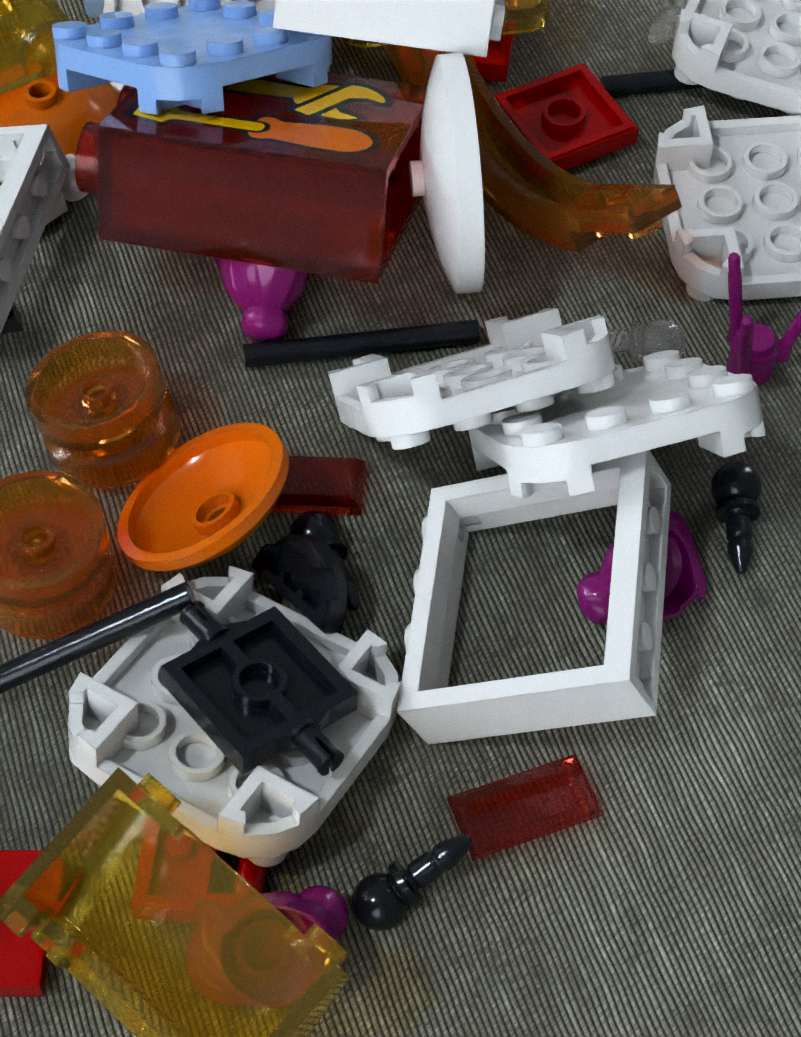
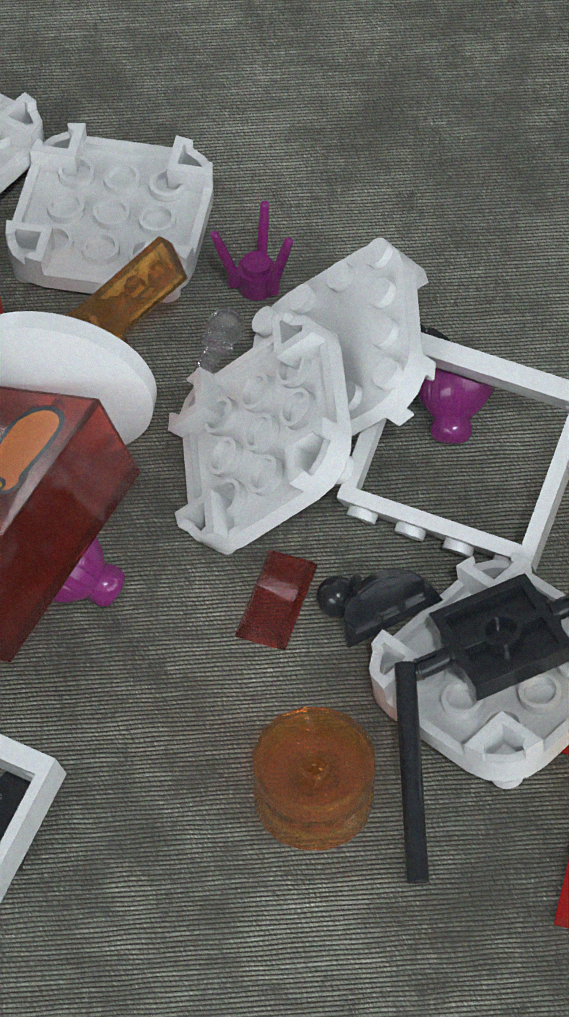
camera: 75 degrees left, 0 degrees up
clear orange wheel [25,331,182,488] -> none
orange dish [117,422,289,571] -> none
black bar [243,319,480,368] -> none

